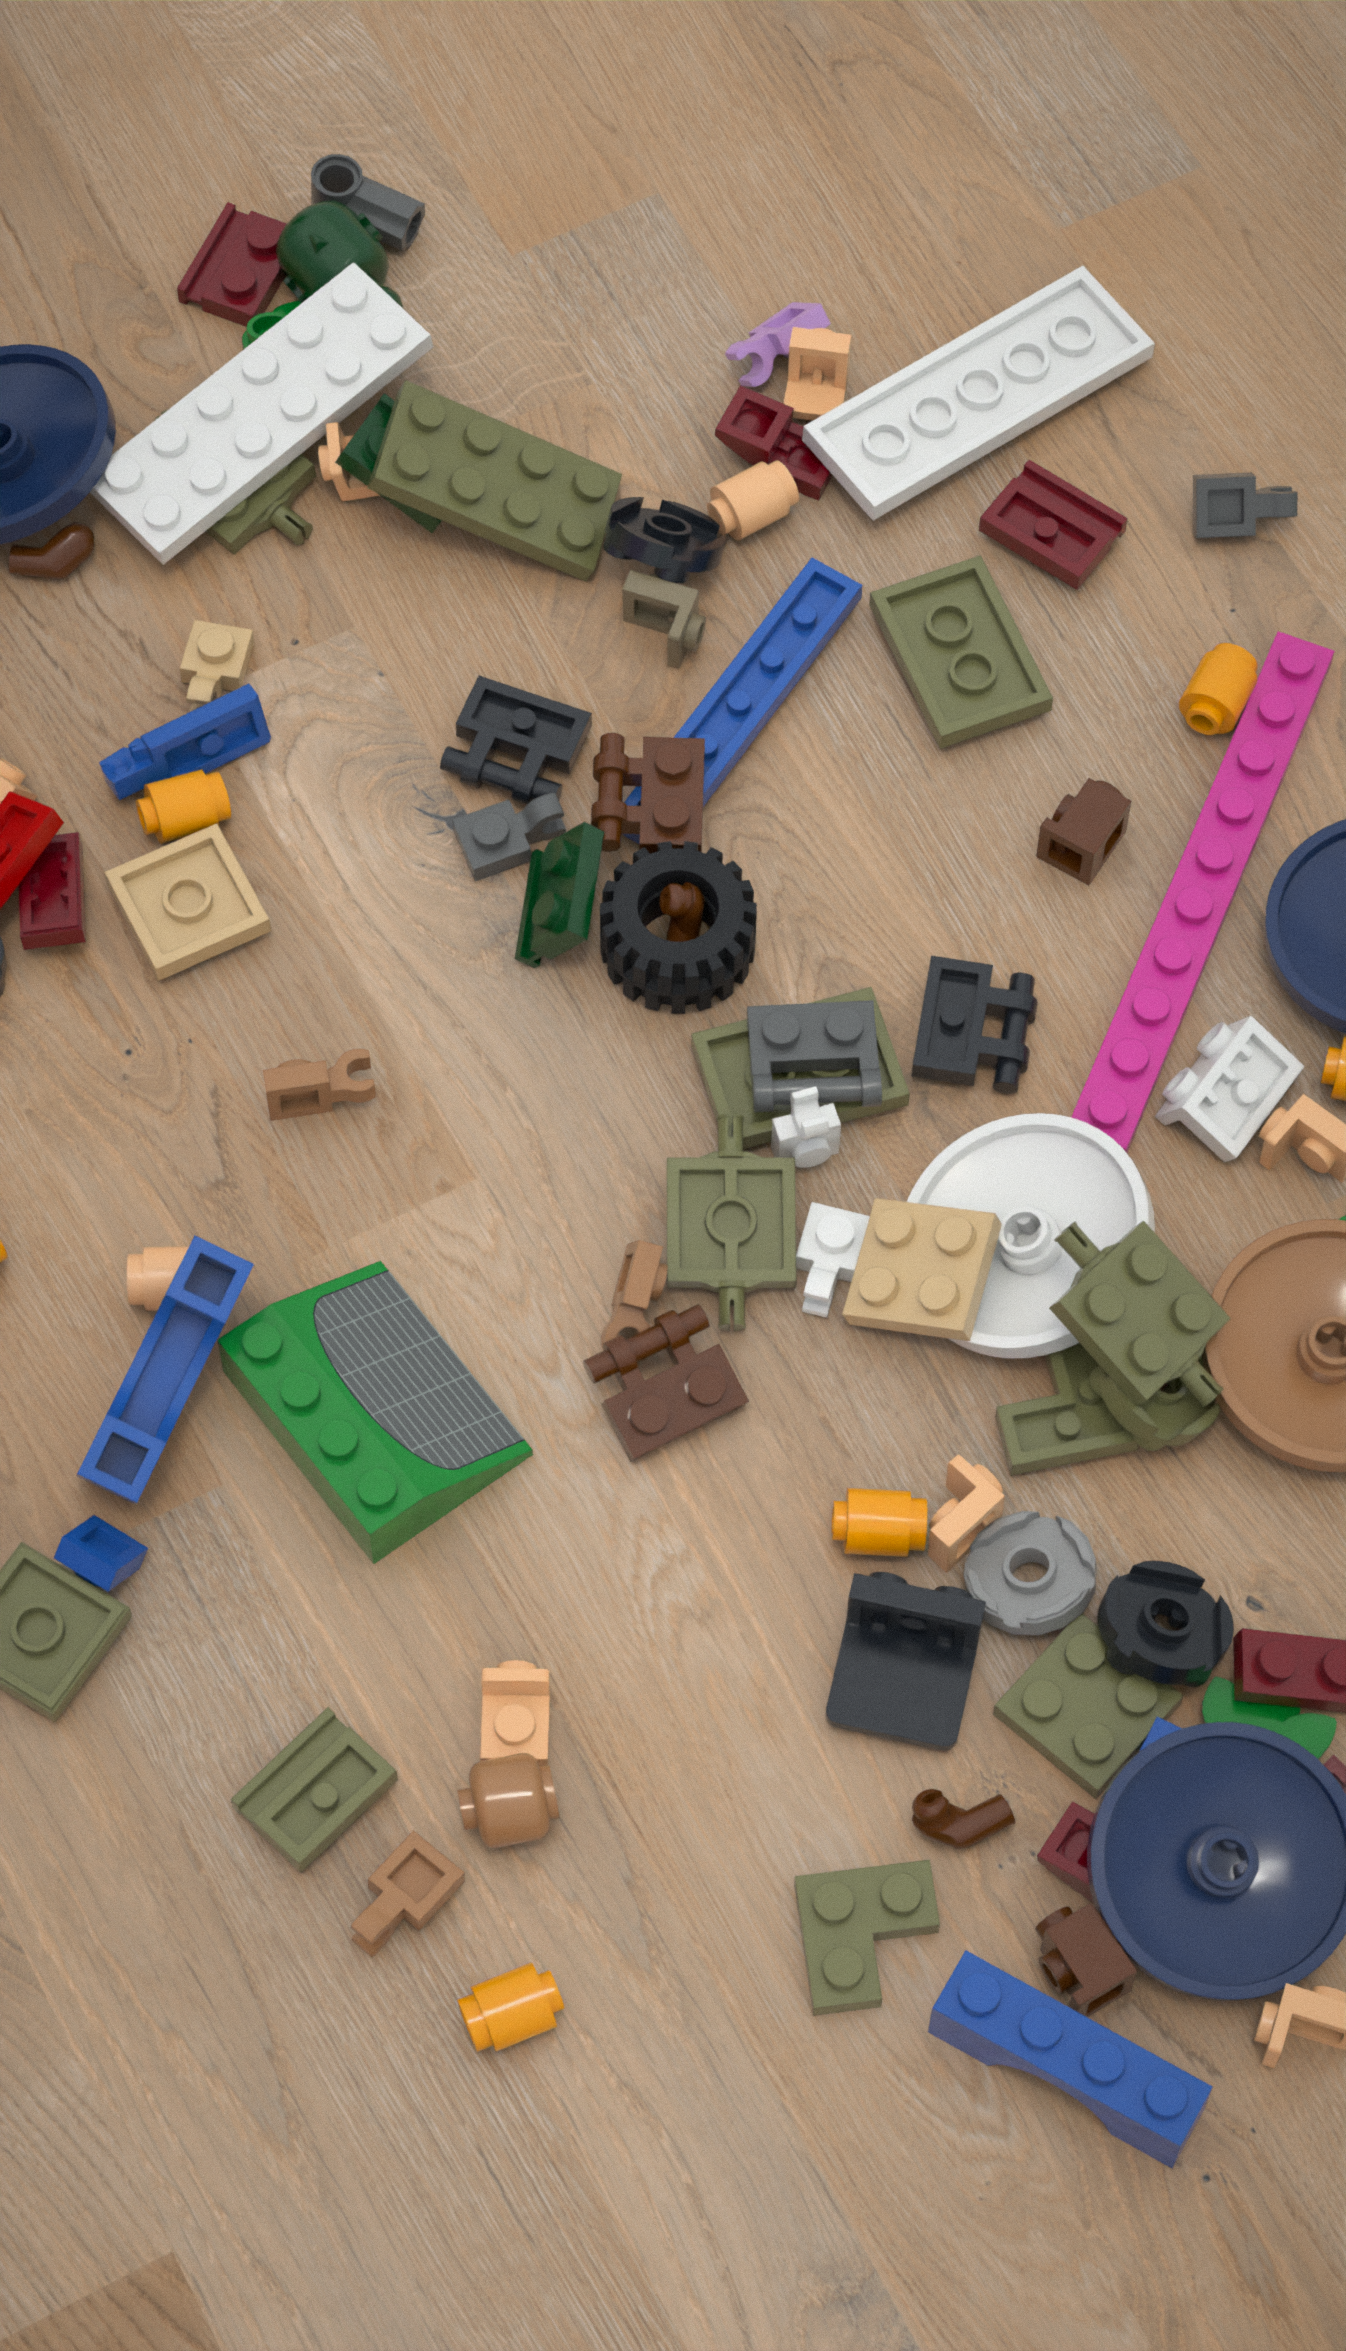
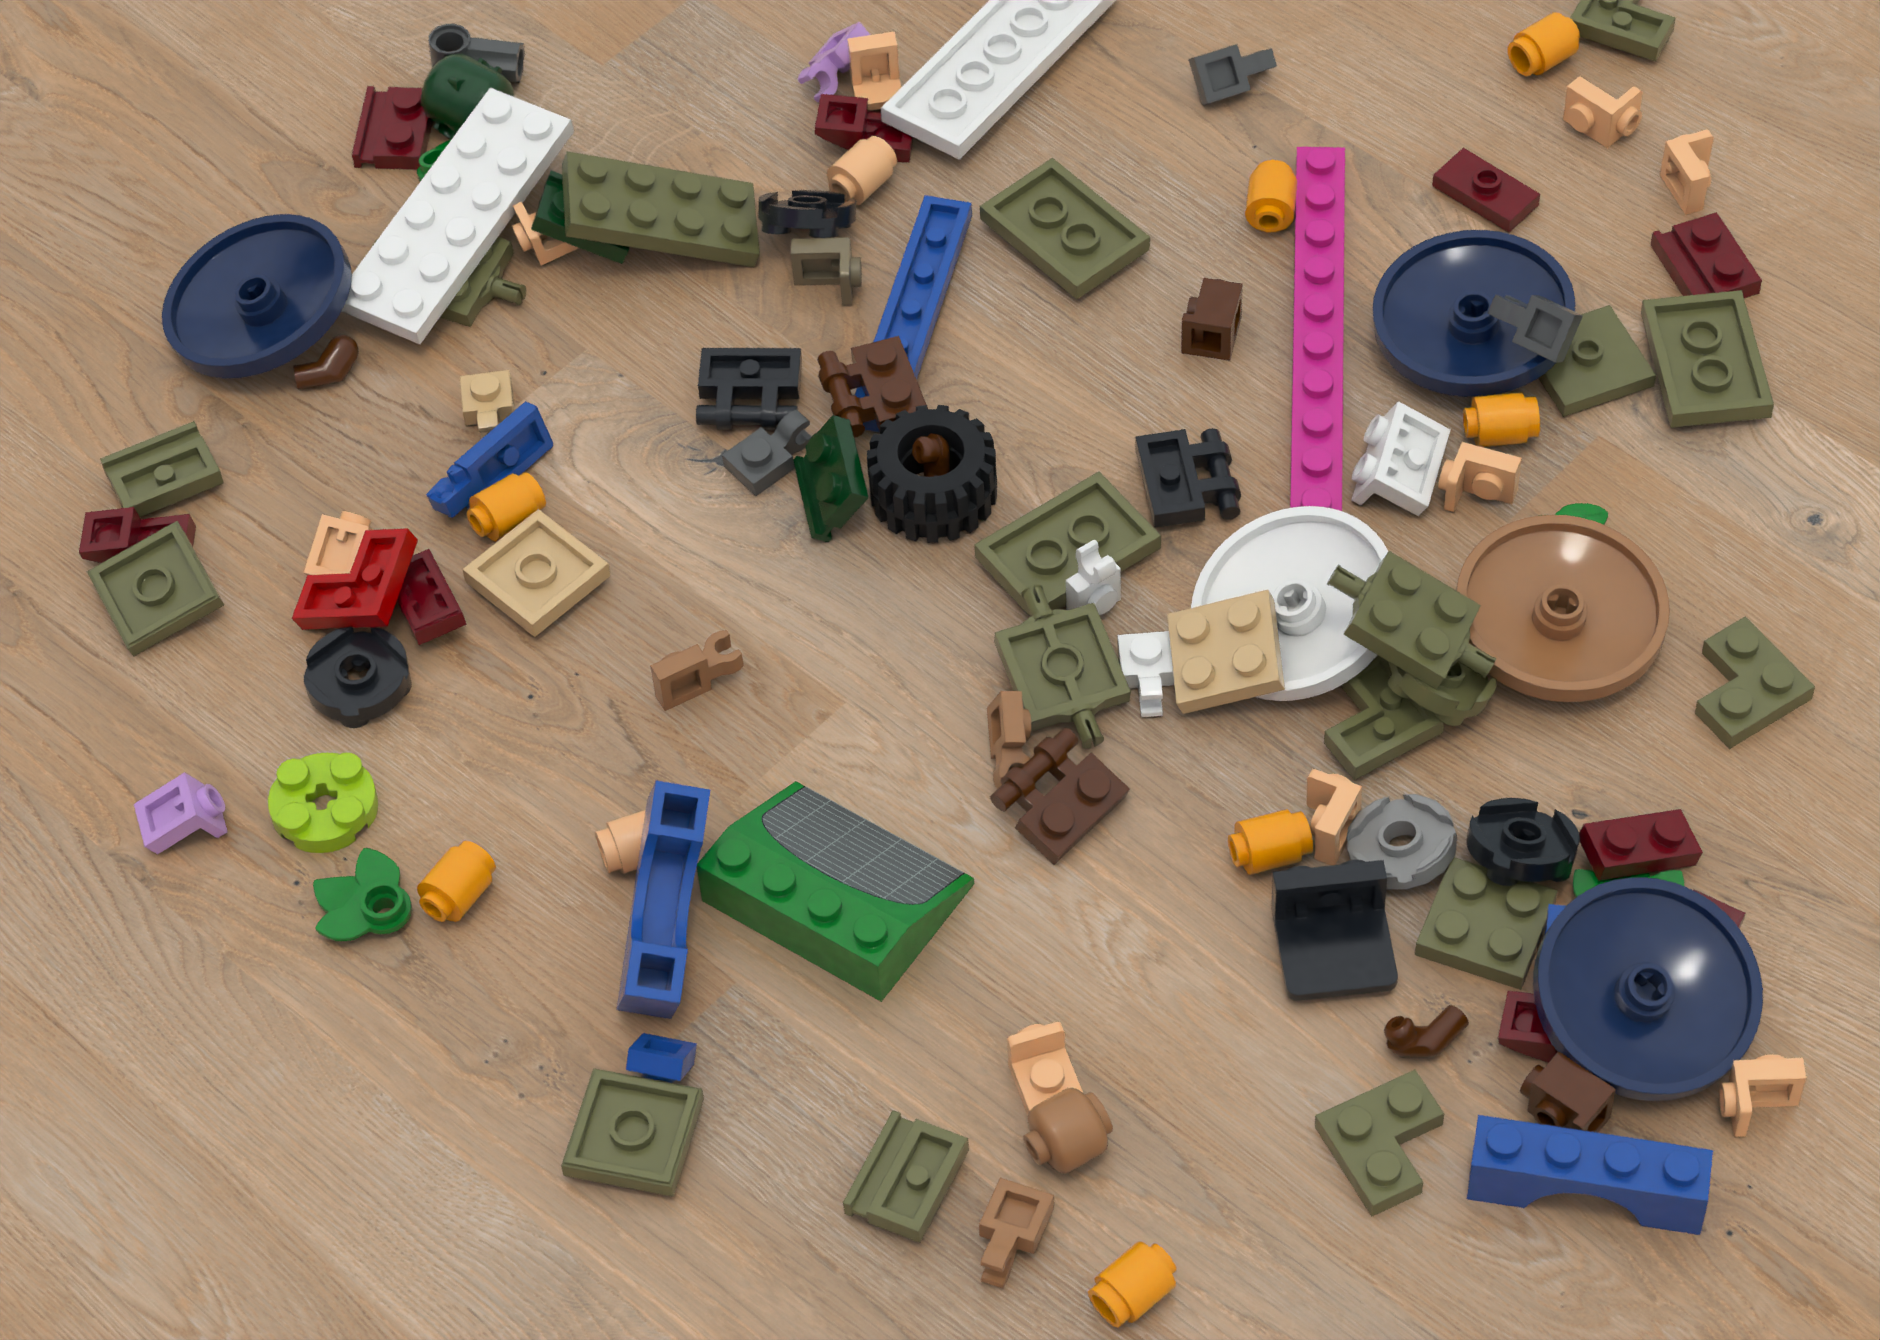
camera: 15 degrees left, 10 degrees down
dark grey plate [747,1000,882,1113] -> none
dark red plate [979,460,1128,590] -> none

